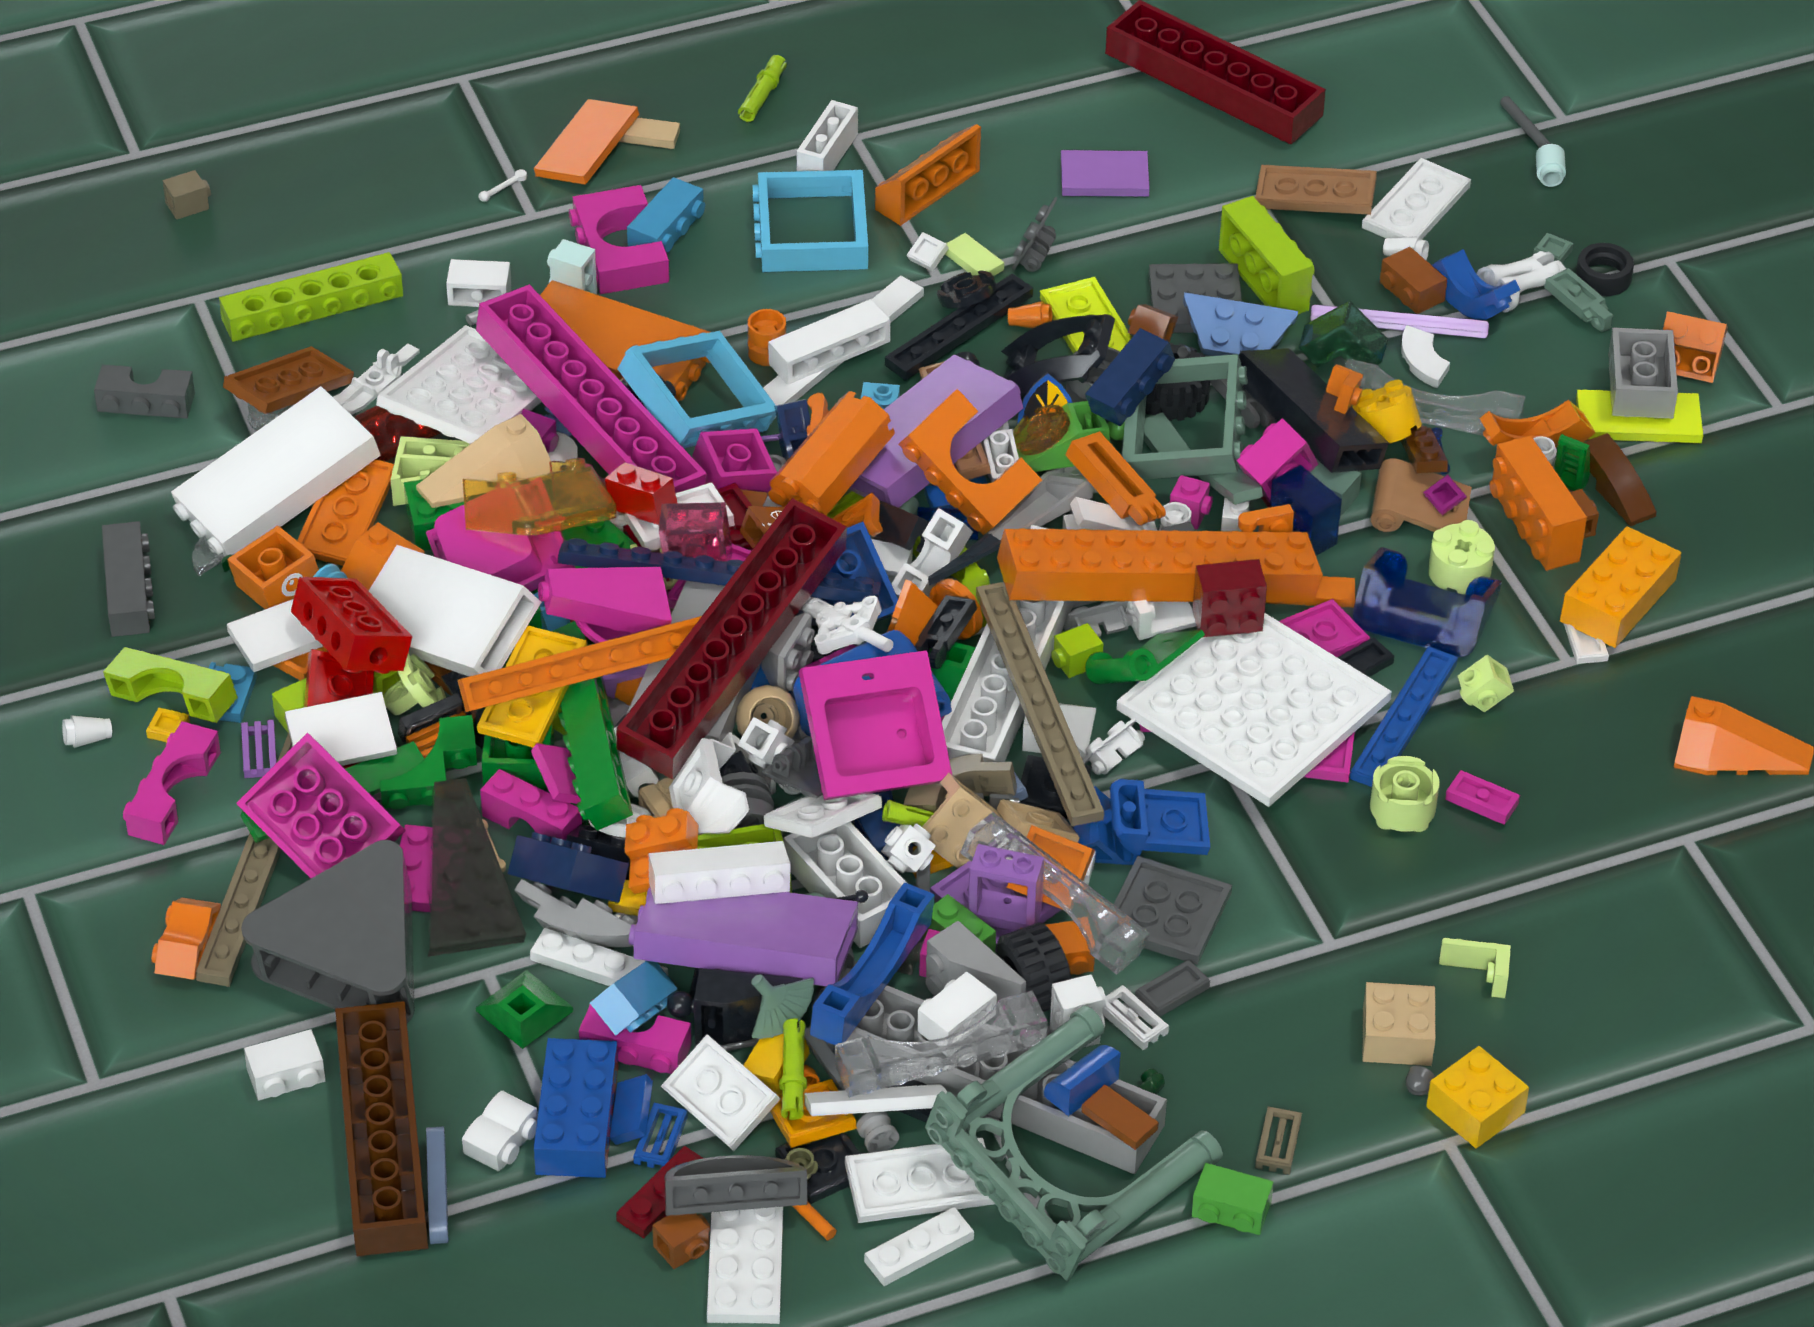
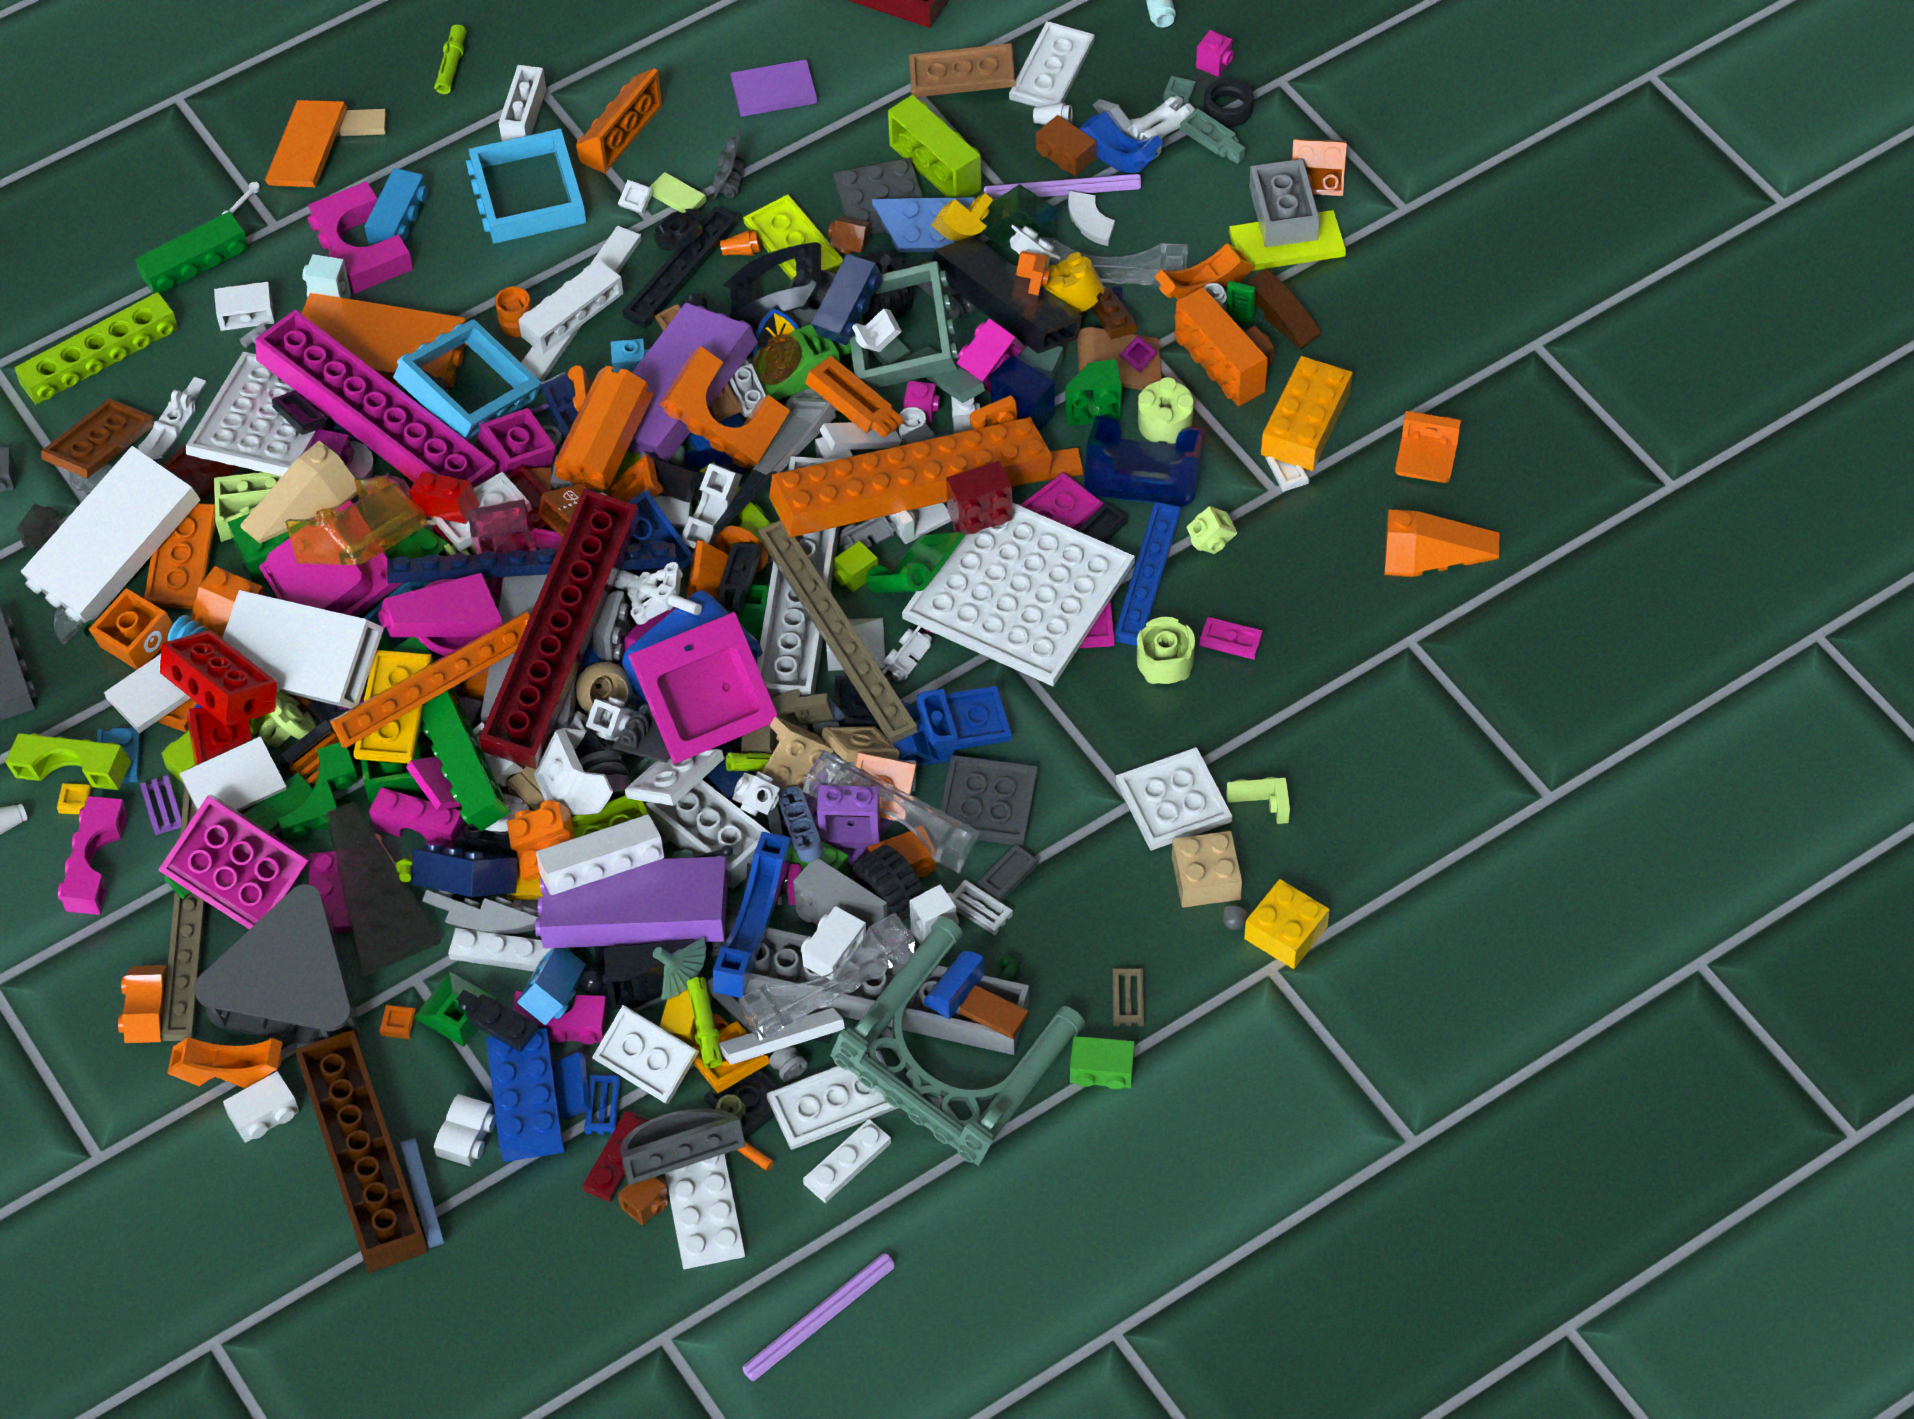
camera: 10 degrees left, 10 degrees up
none -> clear smoke brick [17,504,59,551]
none -> green brick [135,212,249,294]
none -> orange arch [167,1037,282,1089]
none -> tile [272,390,326,435]
none -> orange tile [379,1004,417,1040]
none -> lime bar [396,854,413,882]
none -> black hinge [456,990,539,1052]
none -> sand blue beam [778,786,823,862]
none -> white bracket [852,309,902,352]
none -> yellow brick [930,193,993,242]
none -> white hinge [1010,225,1060,269]
none -> green slope [1065,359,1121,426]
none -> light grey tile [1093,99,1132,131]
none -> white plate [1116,747,1232,851]
none -> dark pink brick [1196,30,1234,77]
none -> orange bracket [1395,411,1461,483]

